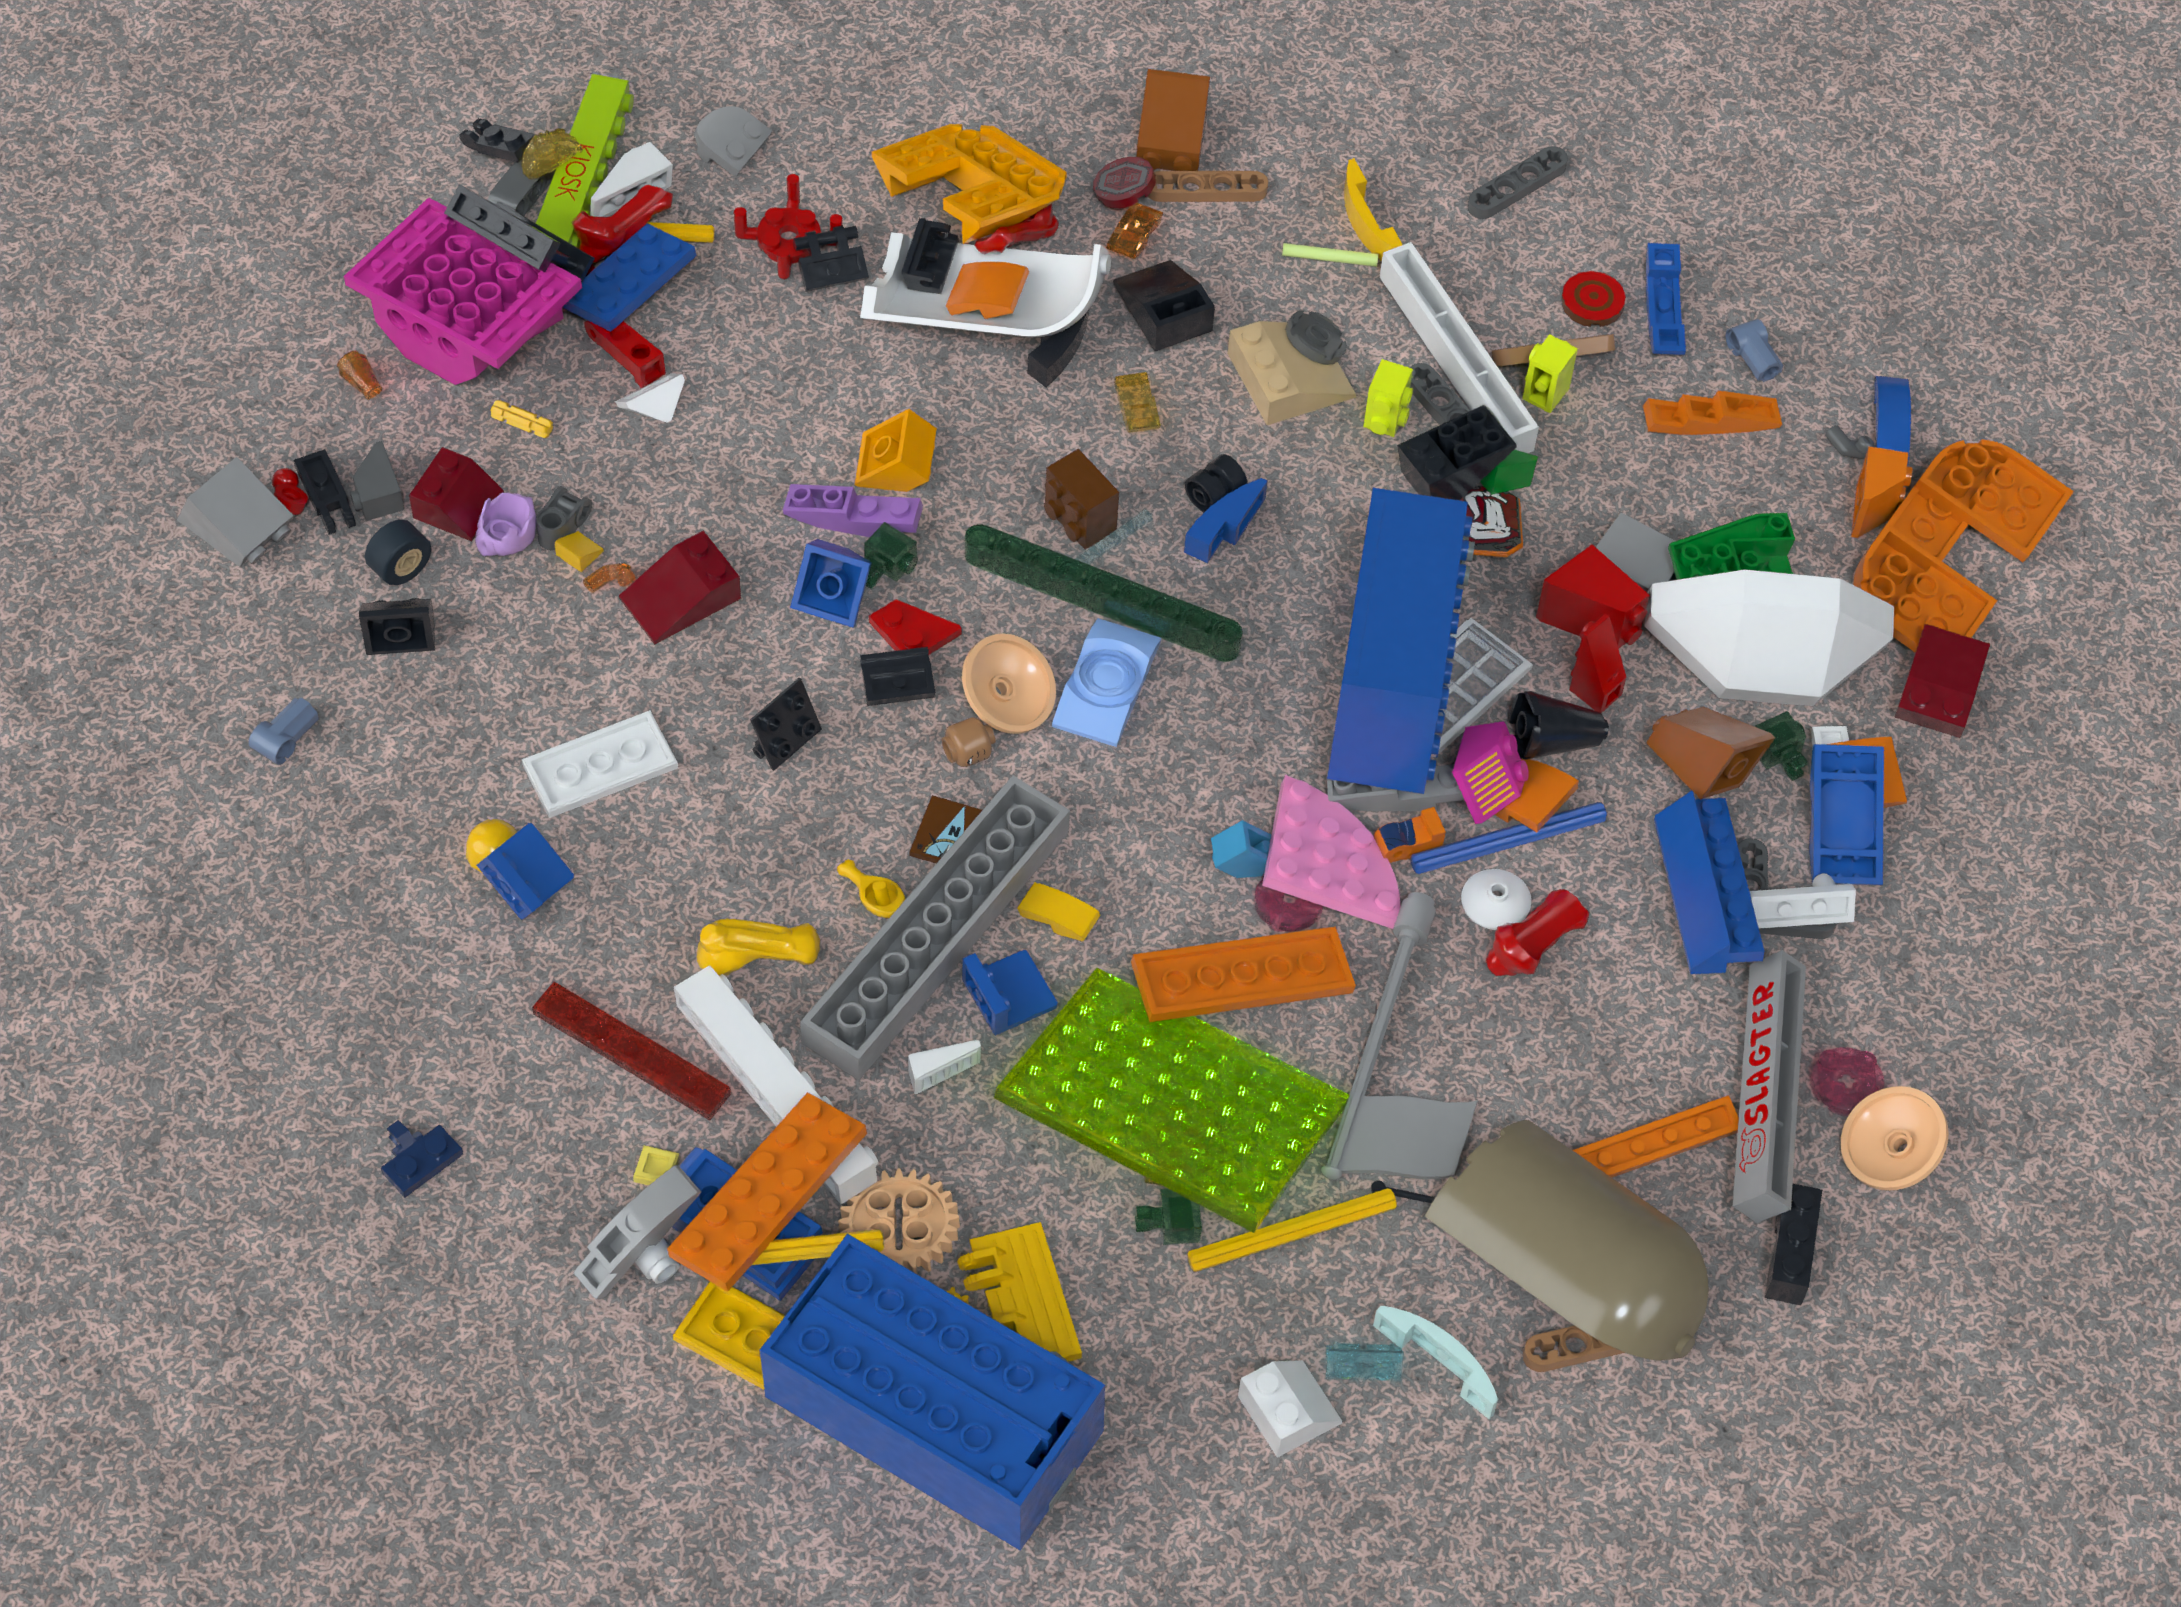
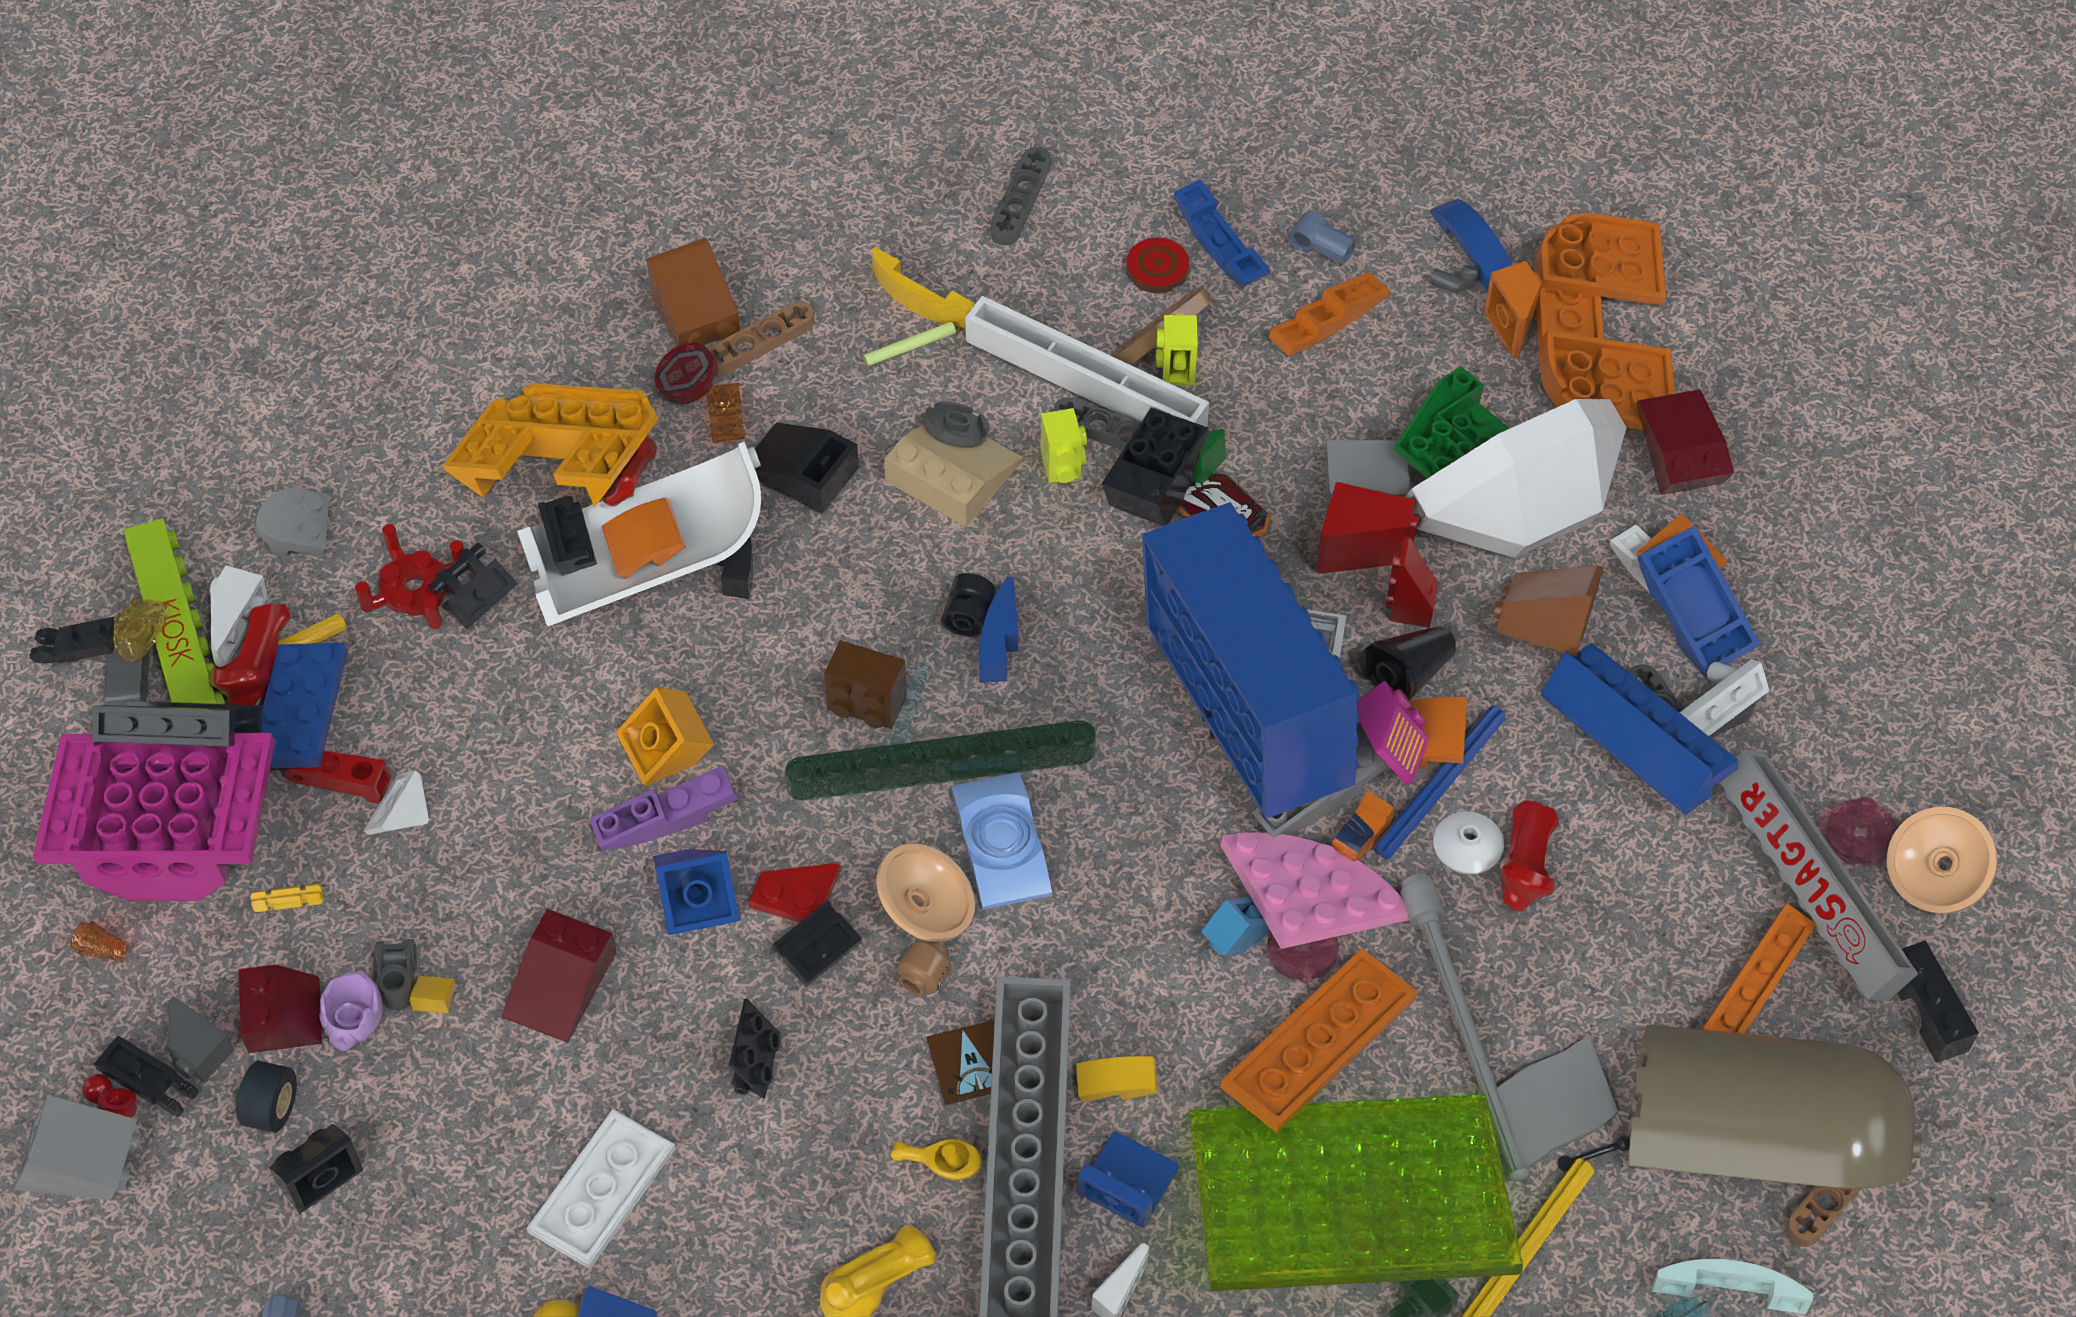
camera: 30 degrees left, 0 degrees up
clear orange arm [583,563,636,593] -> none
clear green brick [864,522,918,589] -> none
clear yellow slope [1114,372,1161,433] -> none
clear green brick [1754,711,1808,781] -> none

